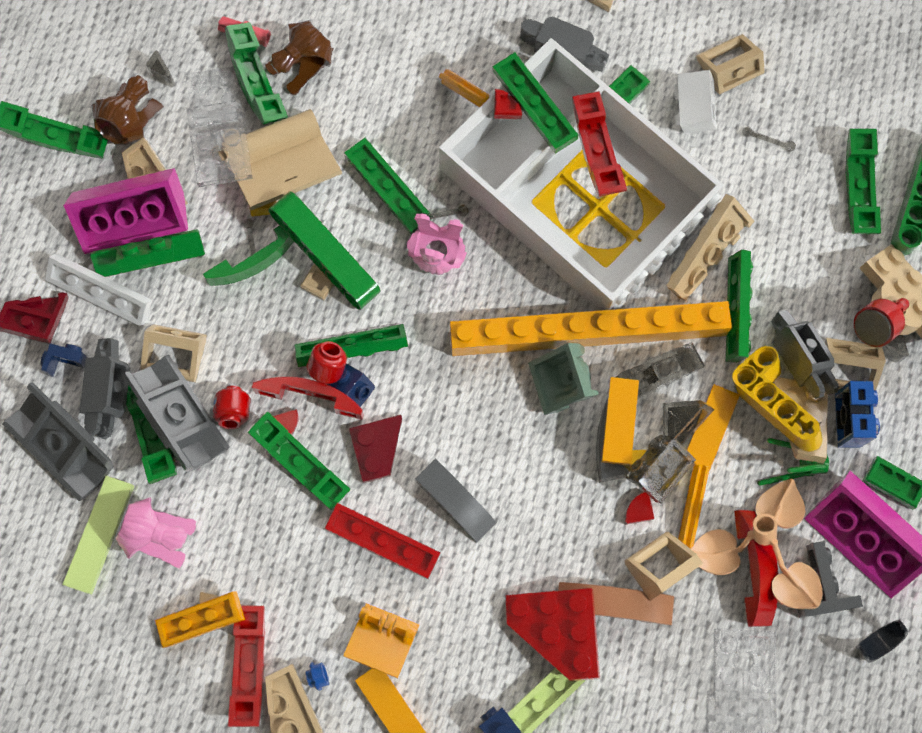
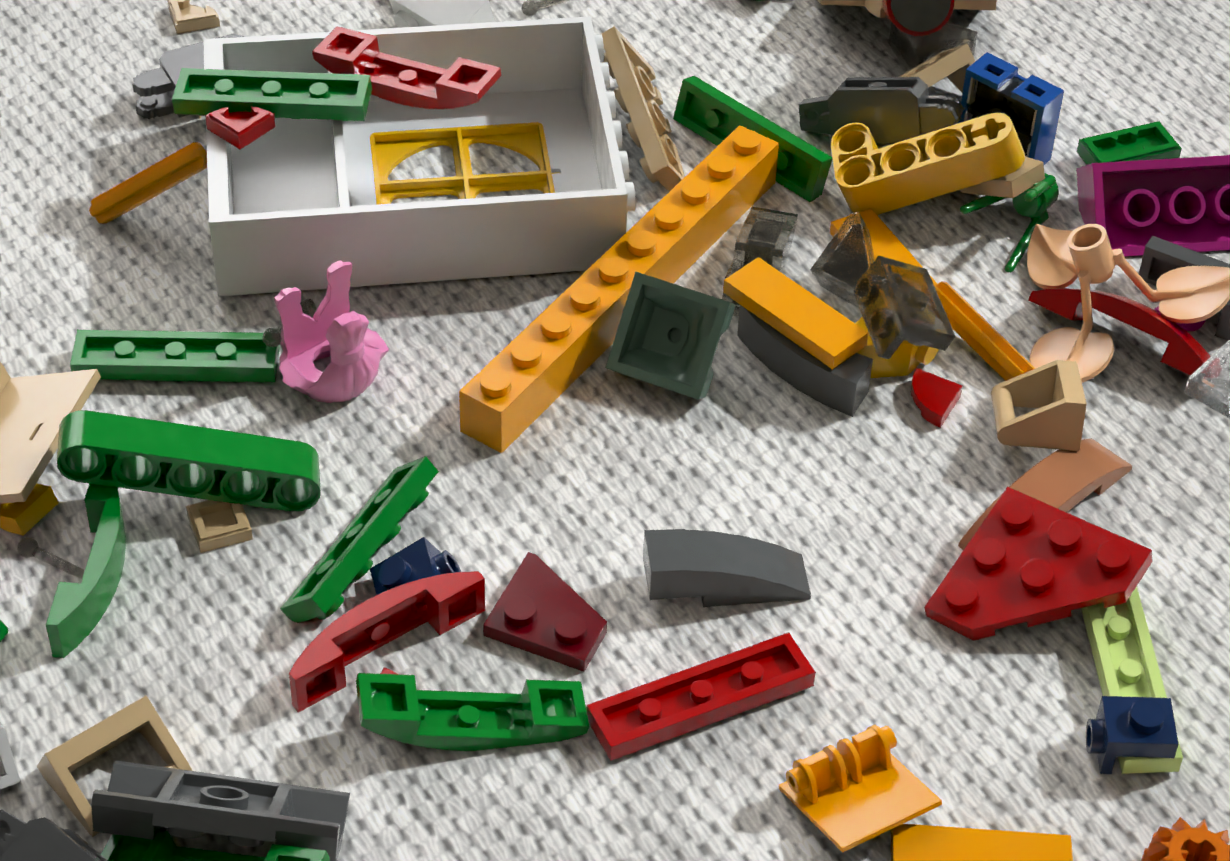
camera: 50 degrees left, 30 degrees down
red head [212,385,251,429] -> none
red head [306,341,347,384] -> none

